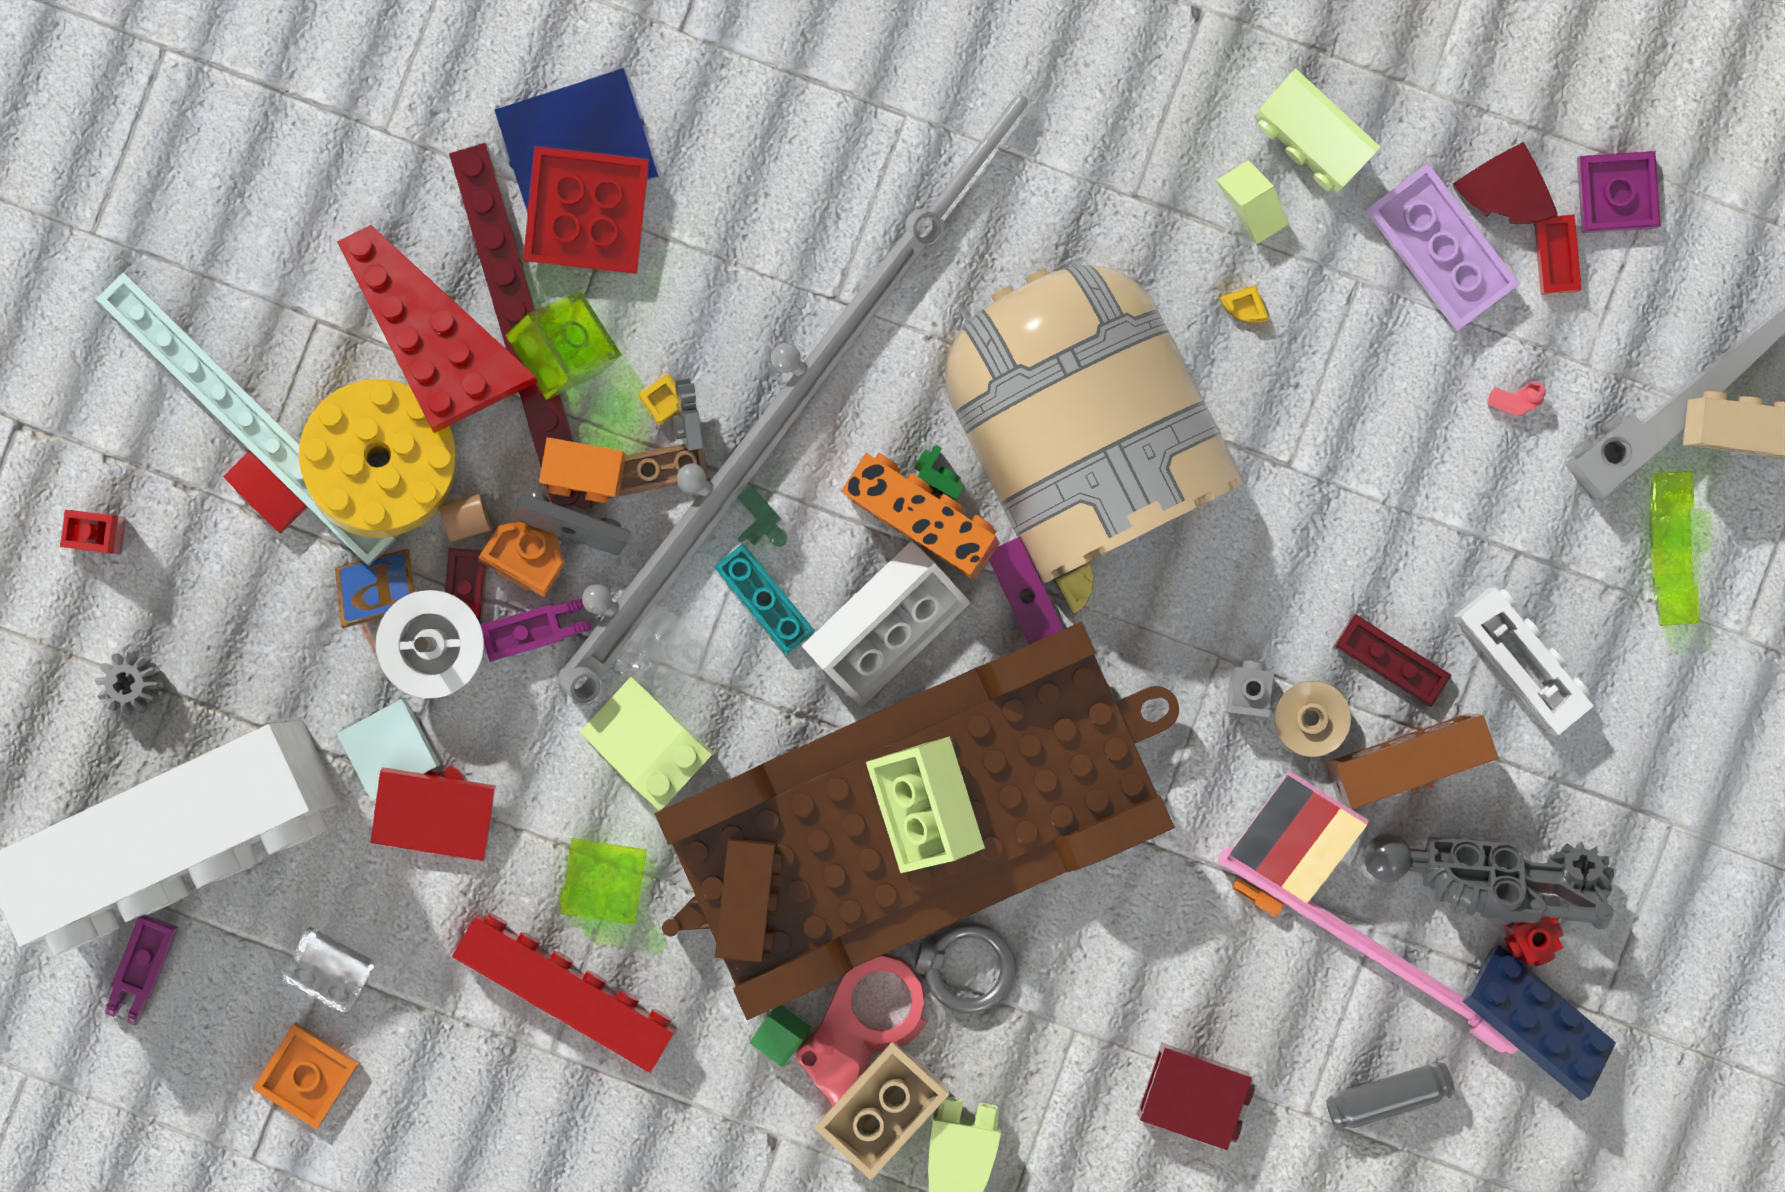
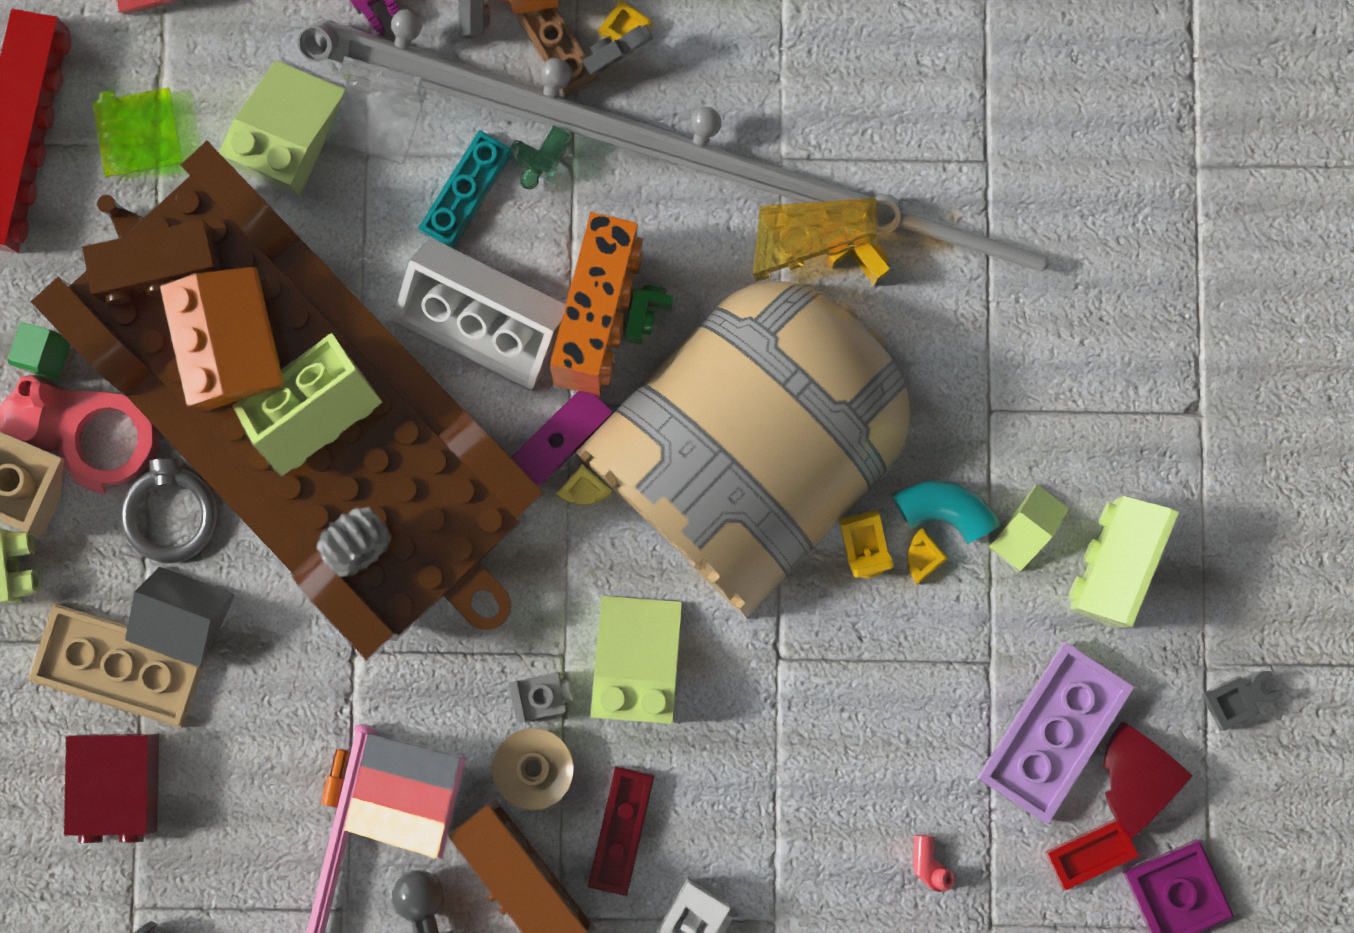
camera: 65 degrees right, 5 degrees down
none -> tan tile [28,603,208,728]
none -> dark grey slope [125,567,235,669]
none -> orange slope [160,267,284,408]
none -> light grey gear [317,508,392,577]
none -> yellowish green slope [590,596,682,724]
none -> clear yellow wing [753,198,879,282]
none -> yellow bracket [827,231,890,286]
none -> yellow bracket [838,509,894,578]
none -> teal cylinder [892,480,1002,544]
none -> dark grey plate [1201,671,1282,731]

